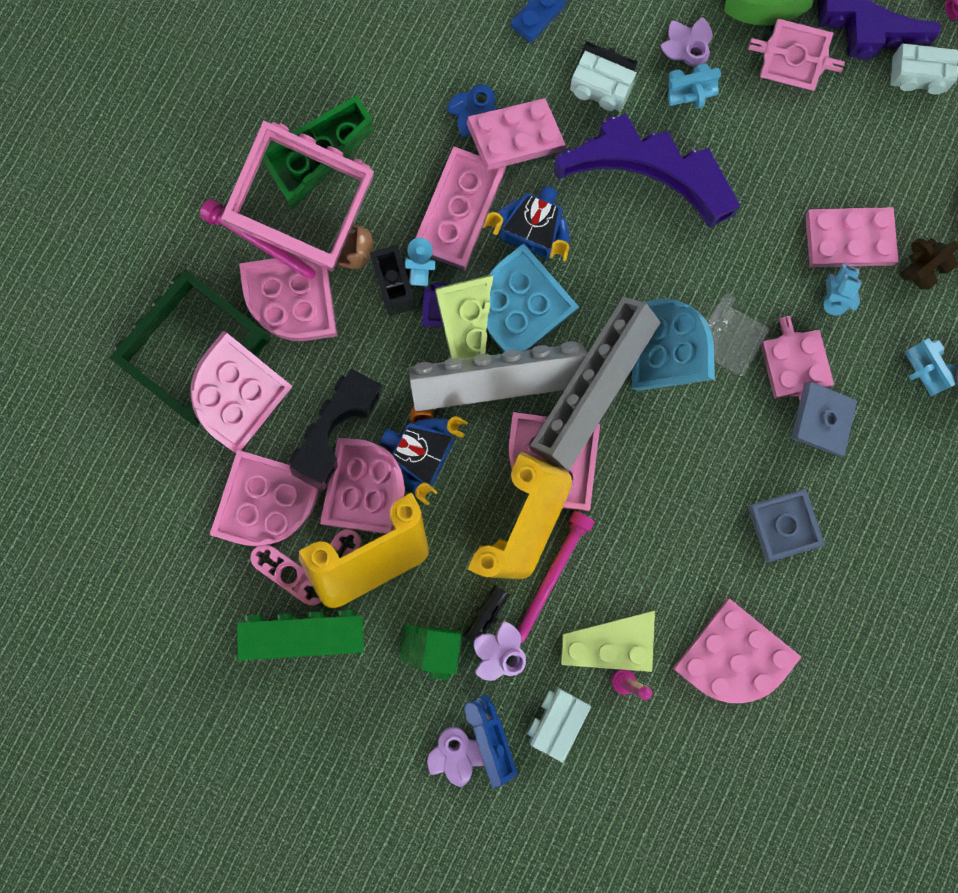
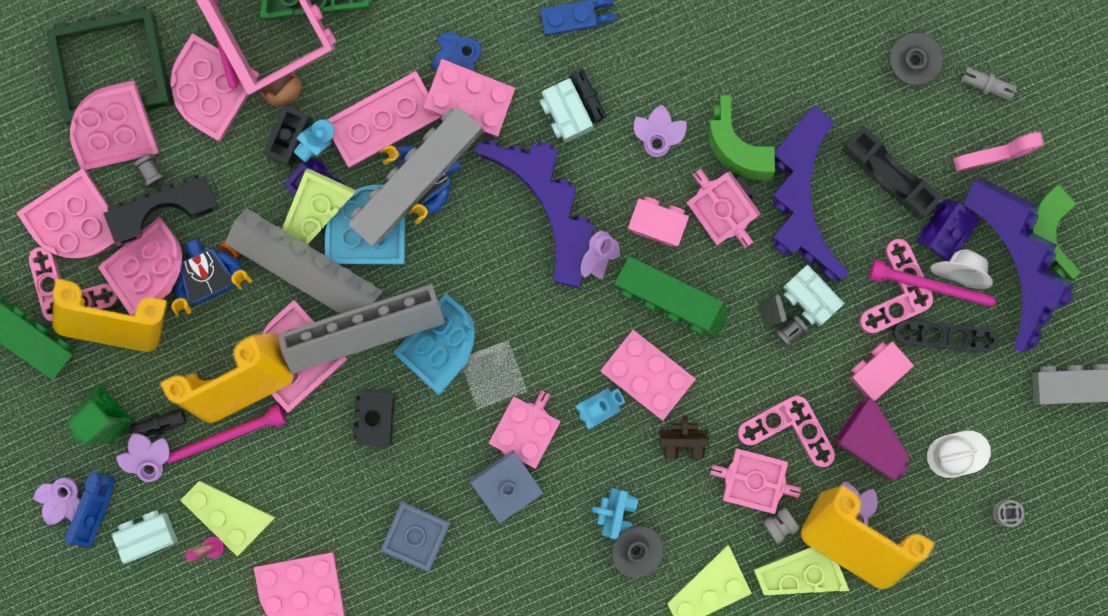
camera: 45 degrees right, 5 degrees up
medium azure hips [667,63,721,109] -> none
none -> flat silver bush [133,154,166,189]
none -> light grey brick [348,106,484,248]
none -> black brick [353,391,395,446]
none -> lavender plate [581,231,620,279]
none -> green wedge [614,256,730,339]
none -> bright pink brick [627,197,689,249]
none -> flat silver slope [758,295,787,327]
none -> flat silver bush [774,314,810,349]

